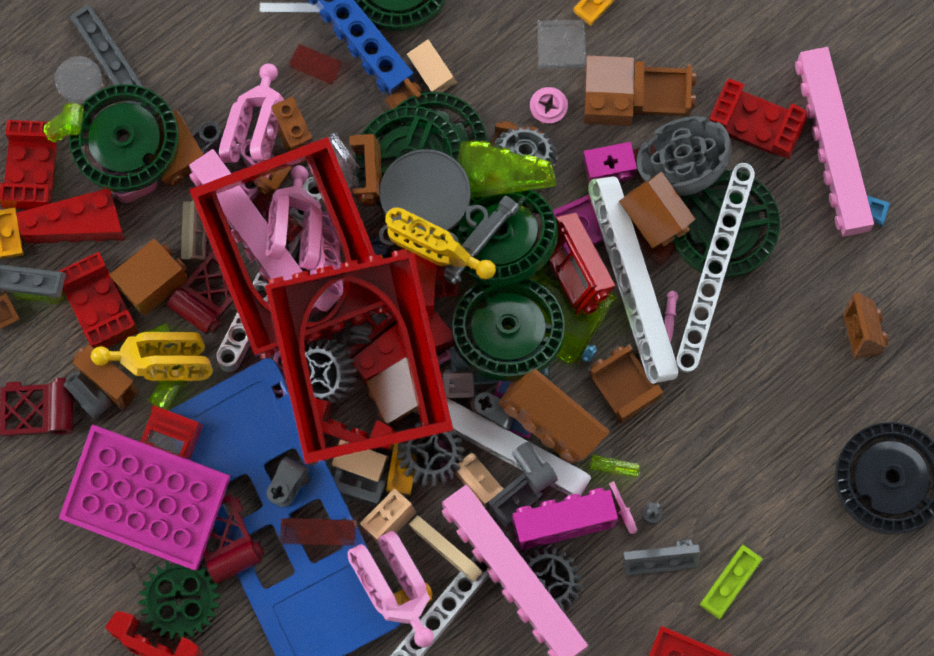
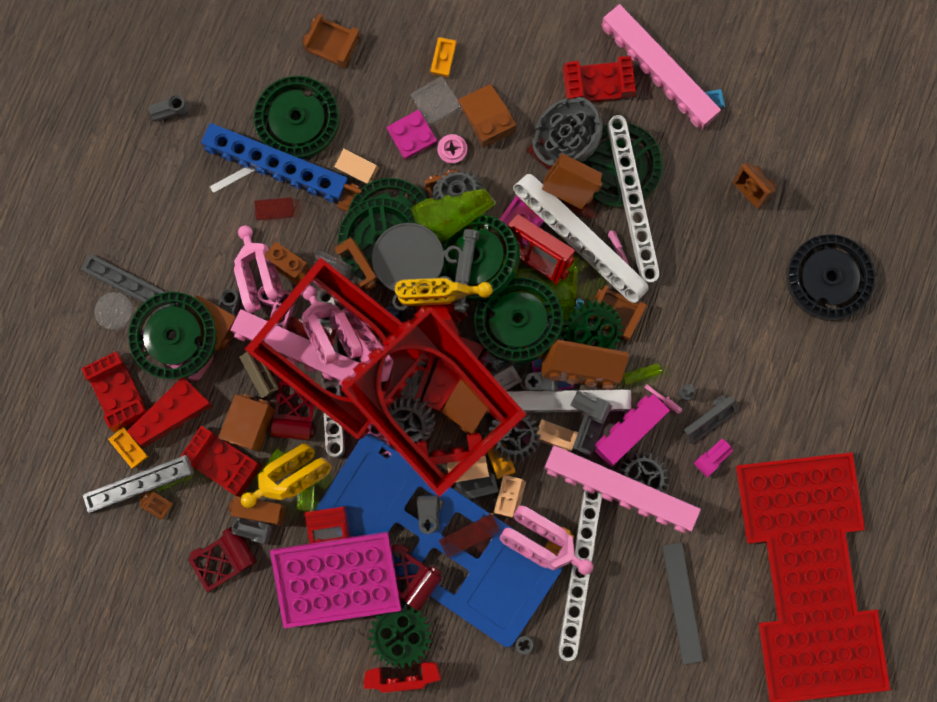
camera: 25 degrees left, 5 degrees up
clear neon green piece [43,103,84,142] -> none
dark orange bracket [254,166,292,196] -> none
dark grey bush [348,326,372,344] -> none
tan beam [408,515,482,582] -> none
dark pink brick [583,142,637,184] -> none
dark orange panel [633,61,696,117] -> none
lime tile [699,544,763,620] -> none
none -> dark pink plate [386,109,437,160]
none -> dark green gear [561,300,624,349]
none -> dark pink piece [693,439,733,477]

